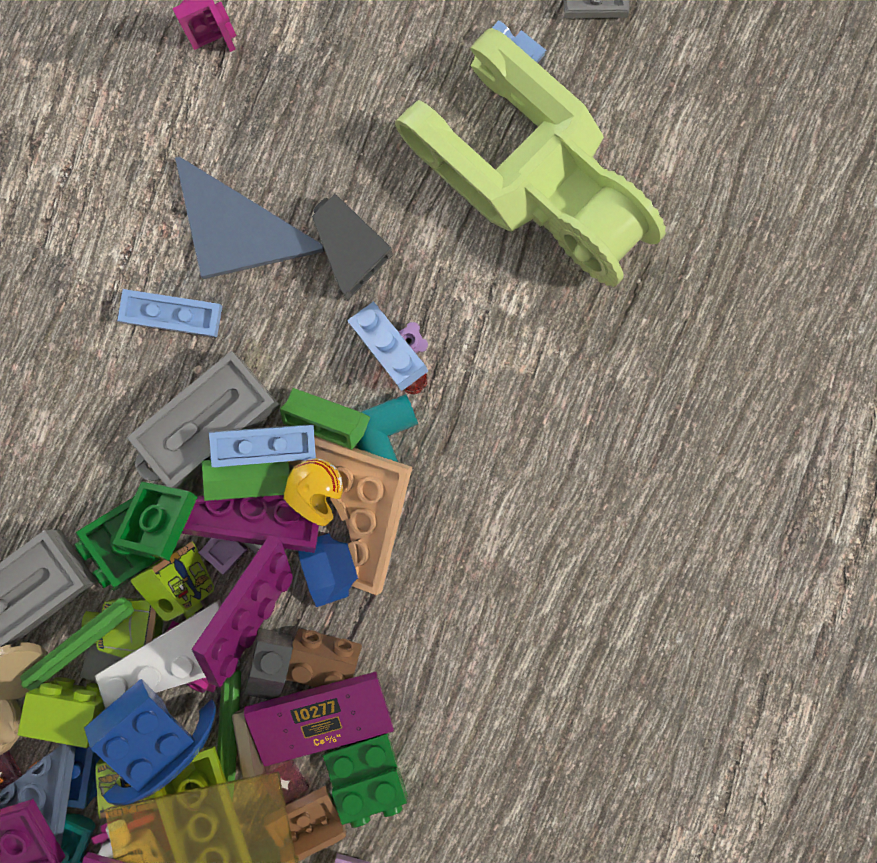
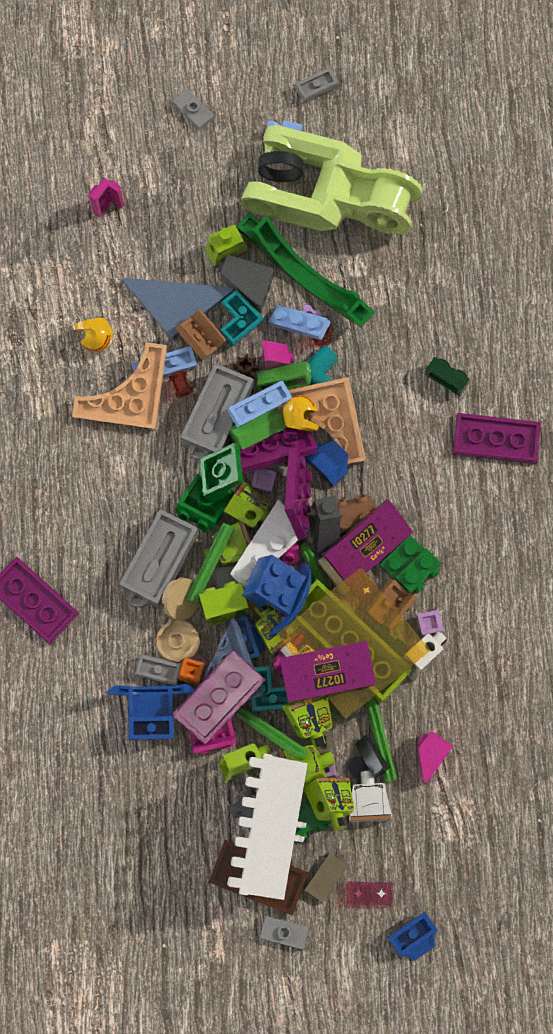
camera: 25 degrees left, 10 degrees down
none -> light nougat plate [72,342,168,429]
none -> yellow helmet [74,318,114,353]
none -> clear red bush [169,371,193,398]
none -> medium nougat bracket [176,309,226,361]
none -> lime torso [205,224,249,268]
none -> teal brick [219,289,264,347]
none -> reddish brown gear [233,354,259,379]
none -> green slope [236,212,375,328]
none -> black tyre [258,151,304,182]
none -> dark pink slope [262,340,294,370]
none -> dark green piece [425,357,470,397]
none -> magenta tile [453,413,541,464]

